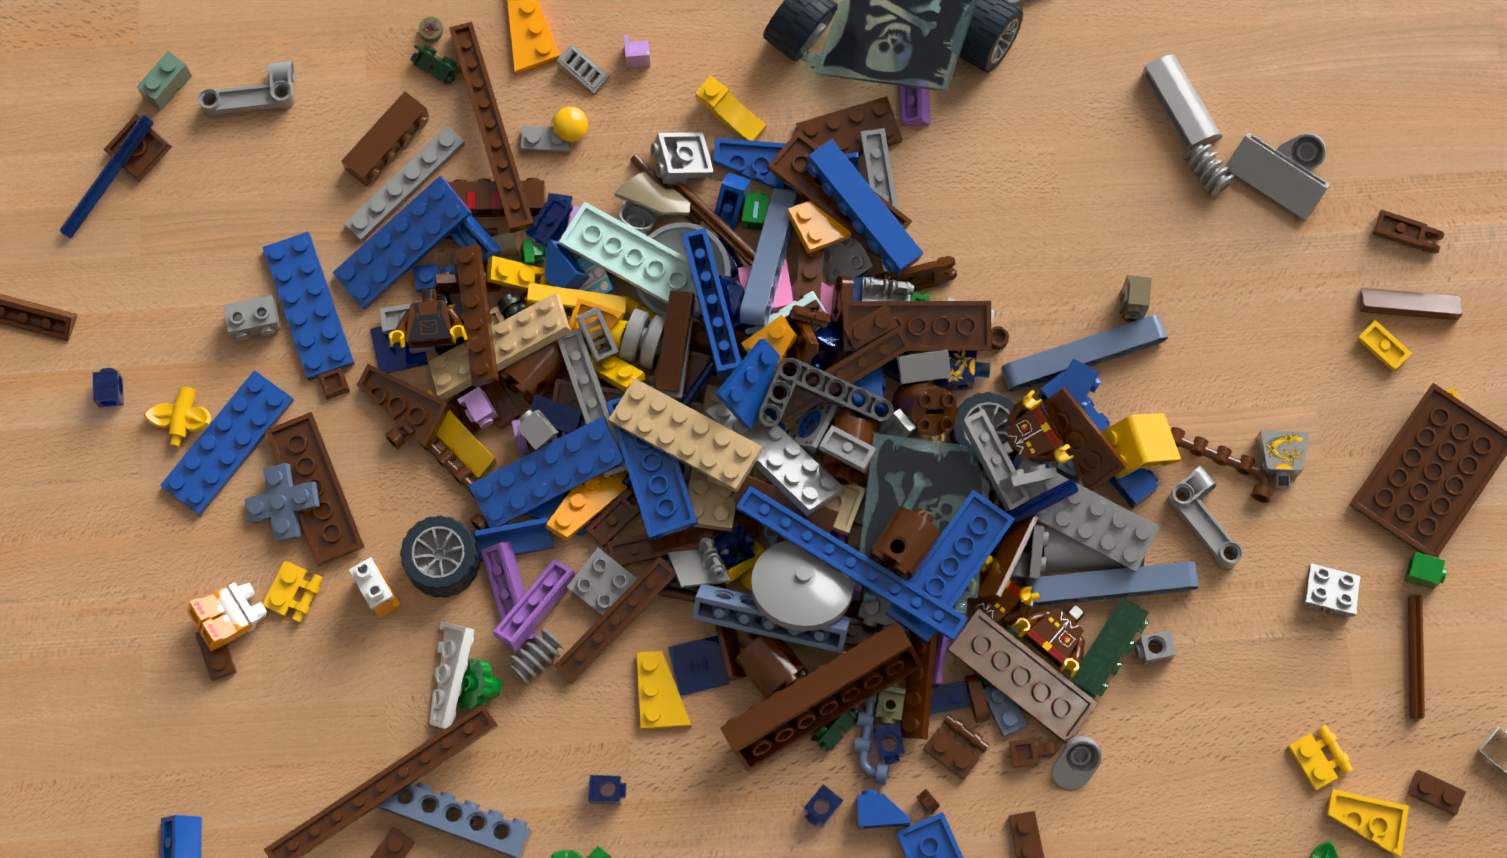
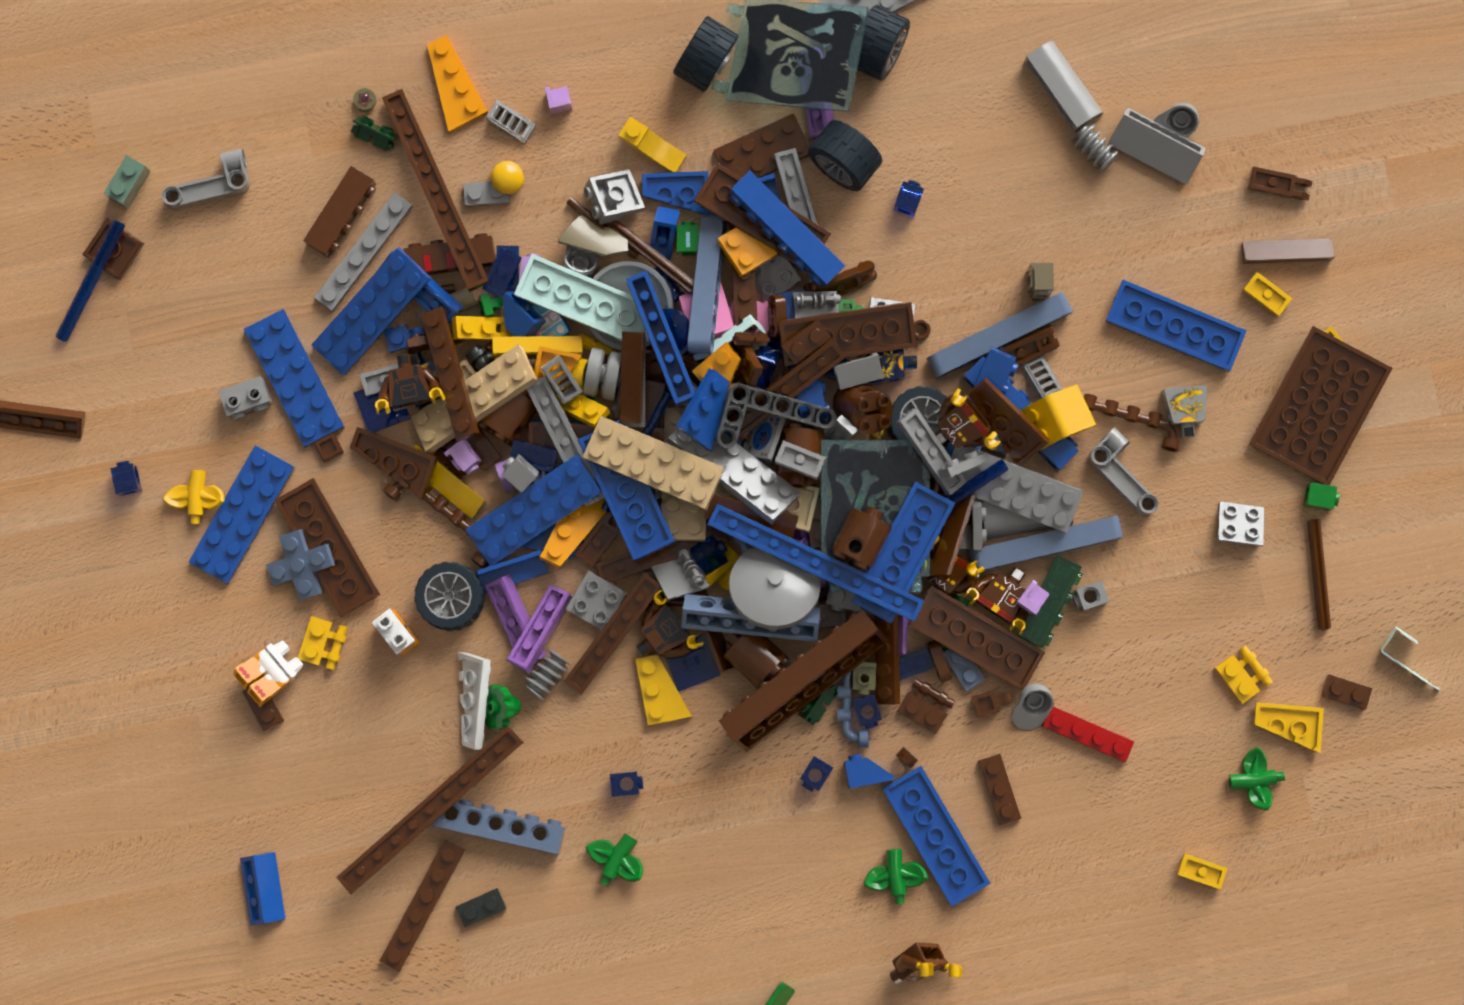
camera: 10 degrees left, 10 degrees up
none -> torso [636,589,703,658]
none -> black wheel [808,120,883,191]
none -> clear blue brick [893,180,924,217]
none -> reddish brown plate [998,325,1060,366]
none -> lavender panel [1016,580,1049,616]
none -> light grey slope [1022,355,1063,399]
none -> red plate [1042,706,1135,762]
none -> blue plate [1105,280,1247,372]

